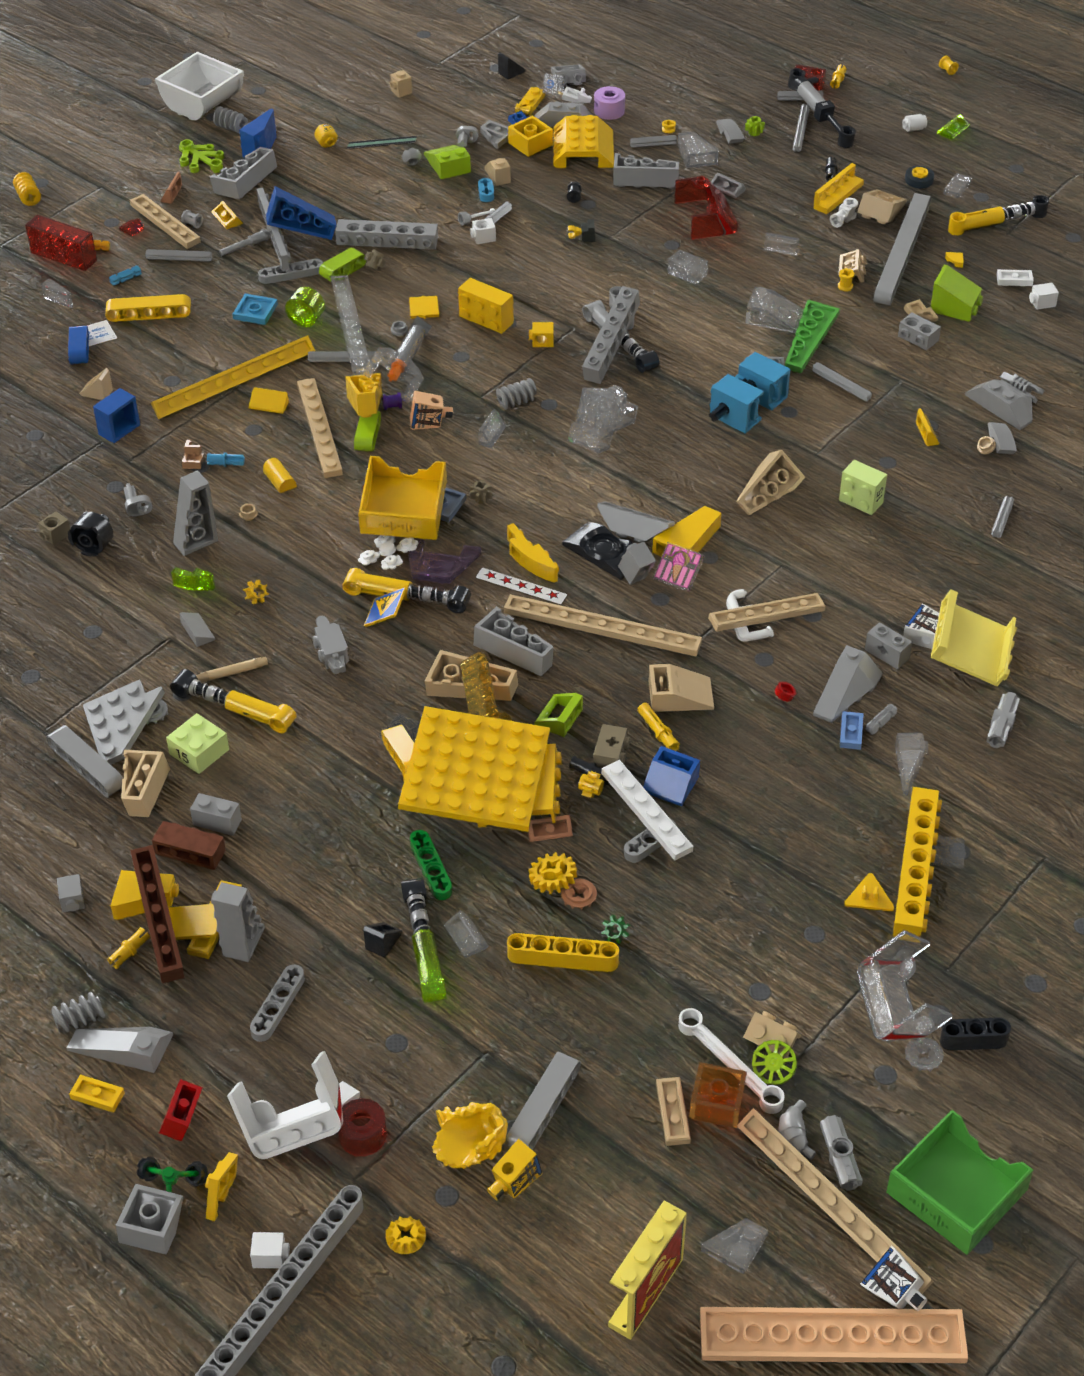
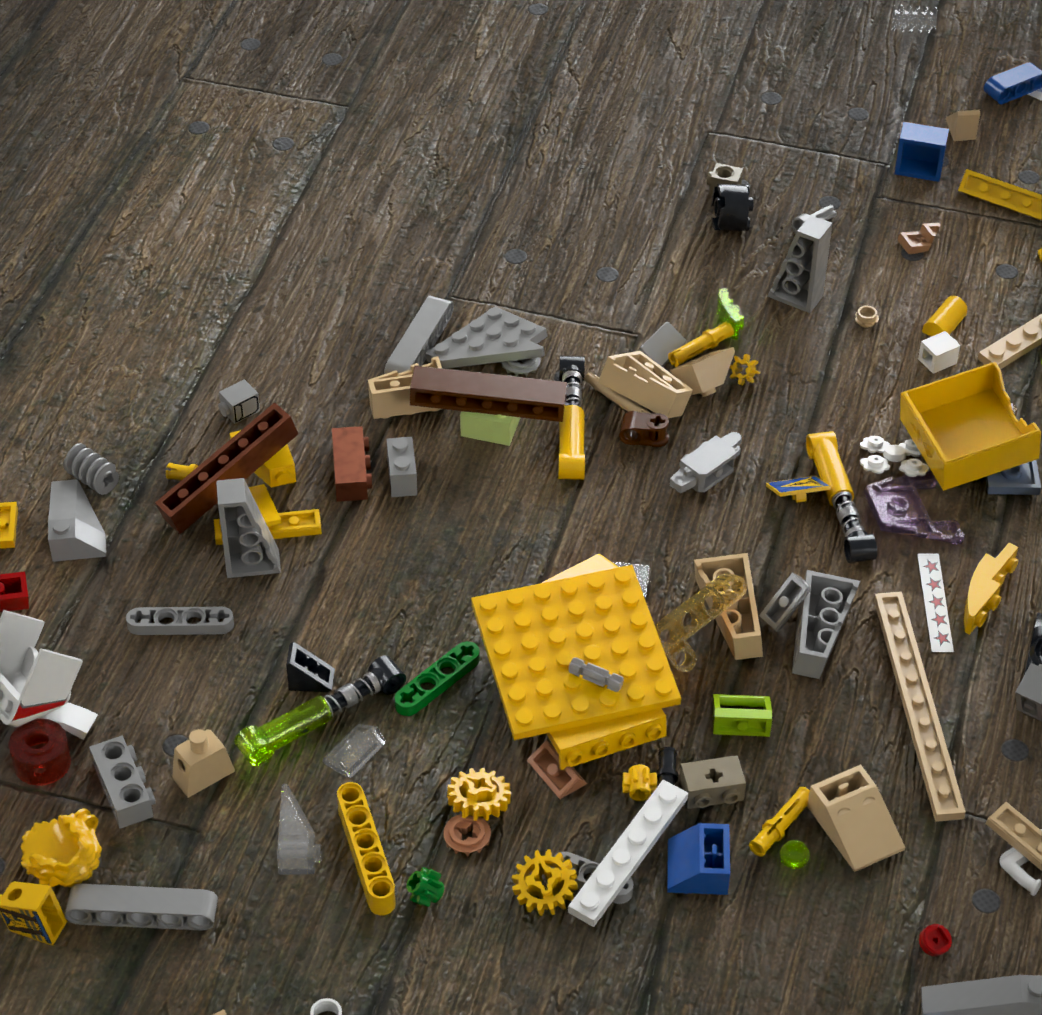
camera: 65 degrees right, 0 degrees up
dark azure axle [207,452,245,467] -> none
none -> light grey brick [89,735,156,829]
none -> tan torso [172,729,235,798]
none -> clear slope [277,784,321,875]
none -> reddish brown brick [410,366,567,422]
none -> yellow gear [512,849,578,916]
none -> light grey axle [569,657,624,692]
none -> tan wedge [598,351,693,419]
none -> reddish brown piece [619,411,669,447]
none -> yellow pin [668,321,734,367]
none -> tan slope [670,347,735,397]
none -> light grey slope [759,573,812,632]
none -> clear neon green plate [780,840,810,869]
none -> white brick [918,331,960,374]

